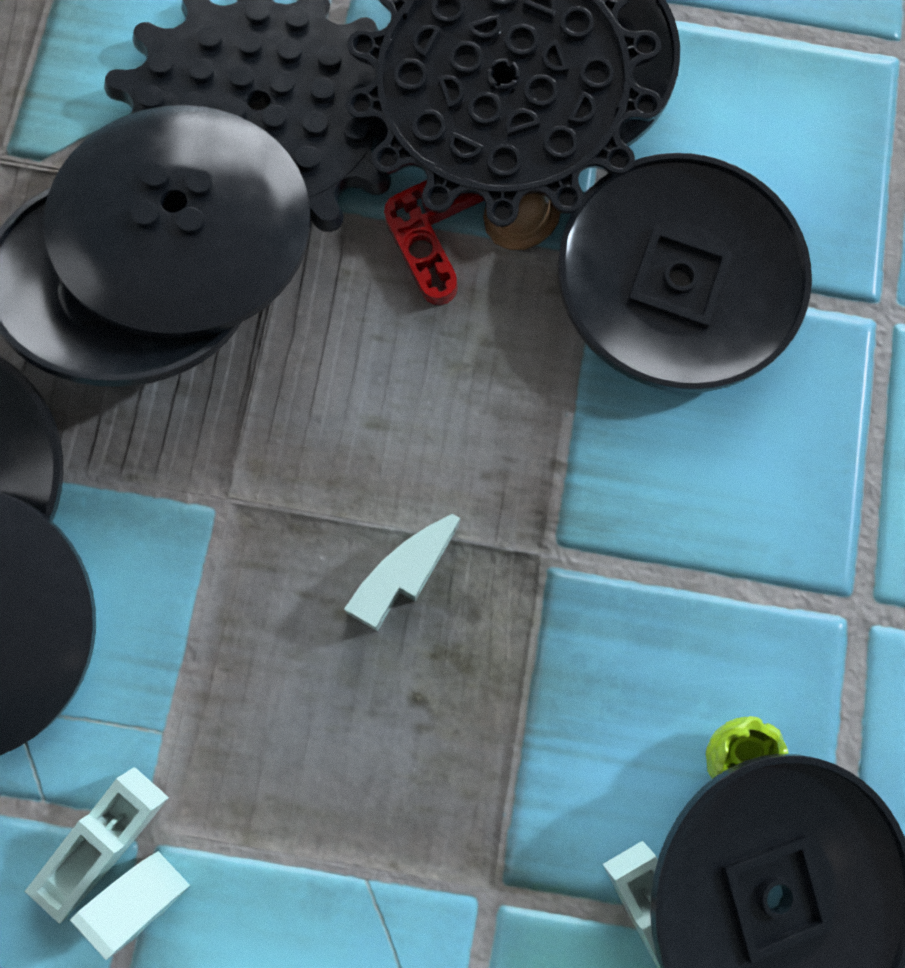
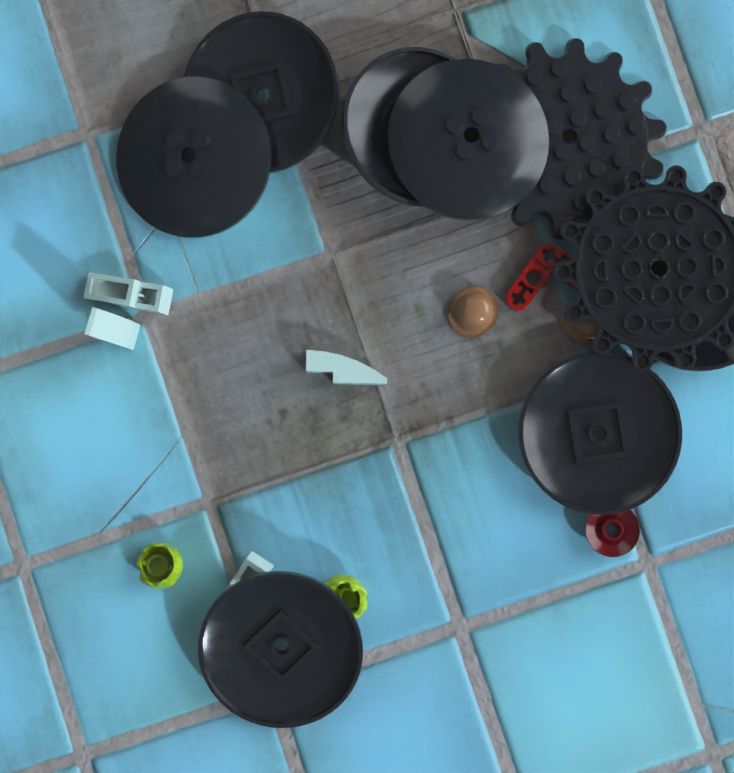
camera: 75 degrees right, 10 degrees up
none -> medium nougat hat [448,287,499,338]
none -> dark red dish [585,510,640,557]

